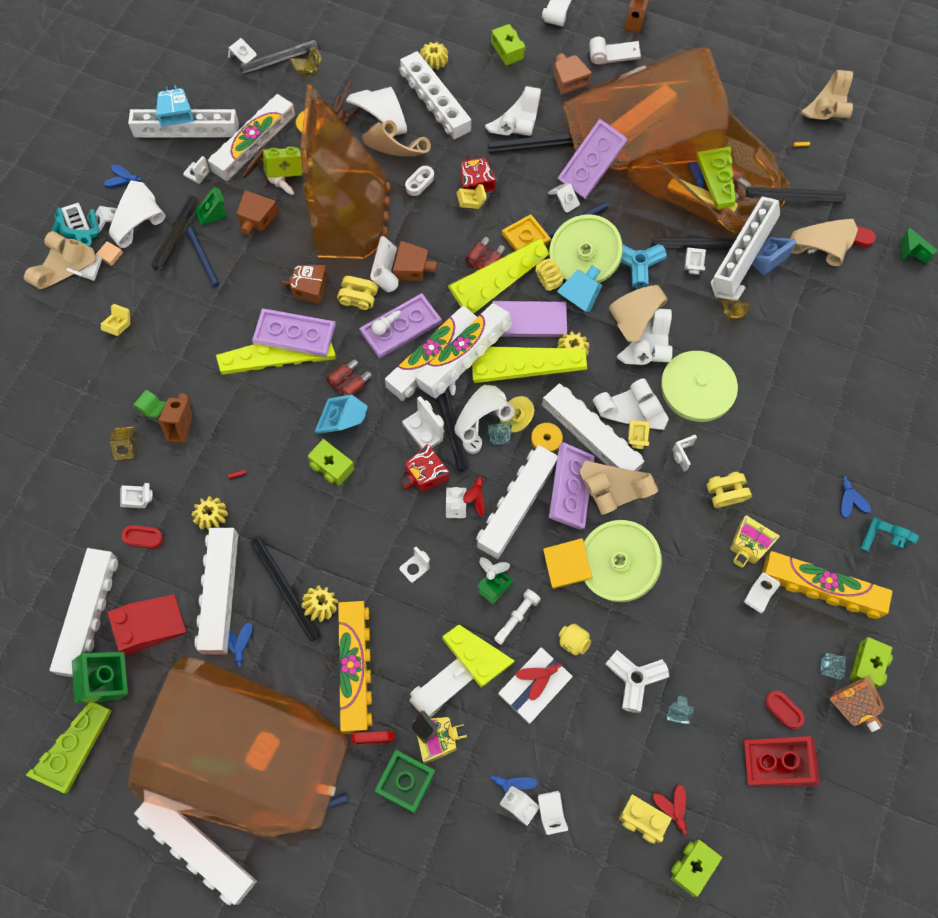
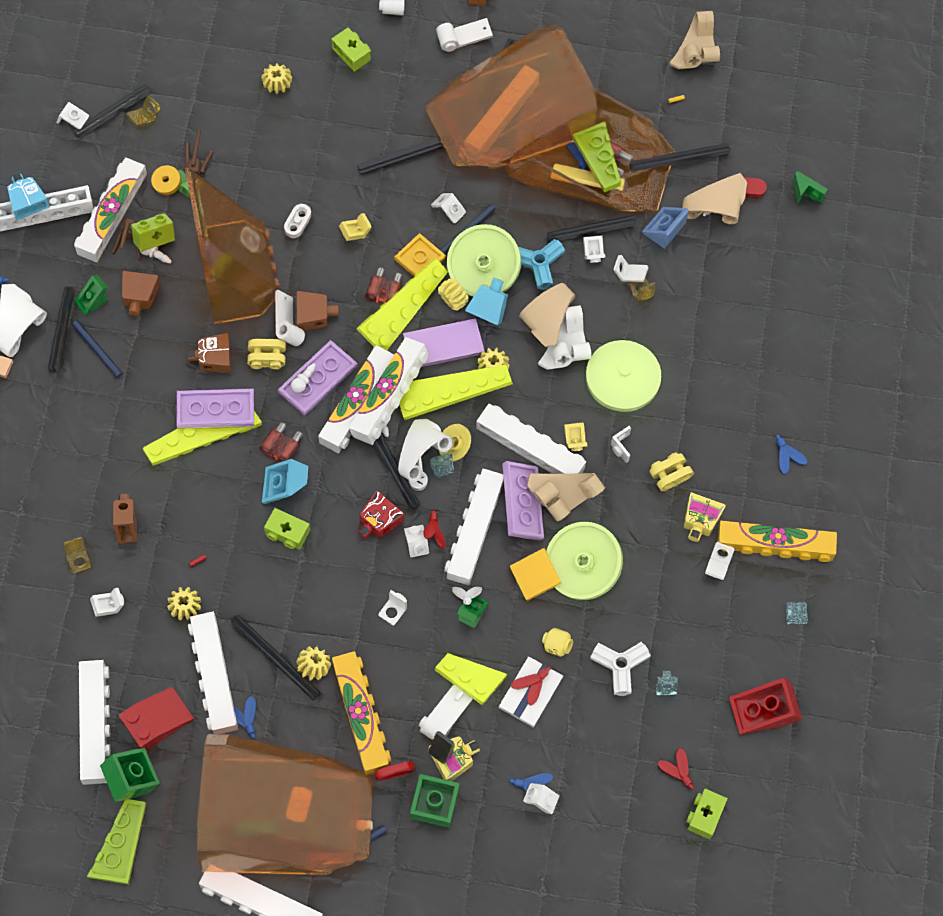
camera: 15 degrees left, 0 degrees up
light yellow bracket [101,304,130,336] -> none
red tile [121,525,164,549] -> none
bright green panel [133,390,166,418] -> none
white bracket [183,156,210,184] -> none
white panel [346,87,407,136] -> none
tan panel [362,120,431,157] -> none
white brick [399,51,471,139] -> none
white bracket [402,396,444,449] -> none
red torso [461,154,496,192] -> none
white panel [485,86,541,136] -> none
white piece [495,589,541,645] -> none
yellow piece [531,423,563,453] -> none
white bracket [538,791,568,835] -> none
nougat torso [554,53,591,94] -> none
lavender tile [557,119,628,199] -> none
white panel [593,379,669,430] -> none
light yellow bracket [619,794,672,844] -> none
white brick [714,197,780,295] -> none
red tile [765,691,805,730] -> none
torso [830,675,884,732] -> none
lime brick [849,637,893,689] -> none
teal piece [859,516,919,552] -> none

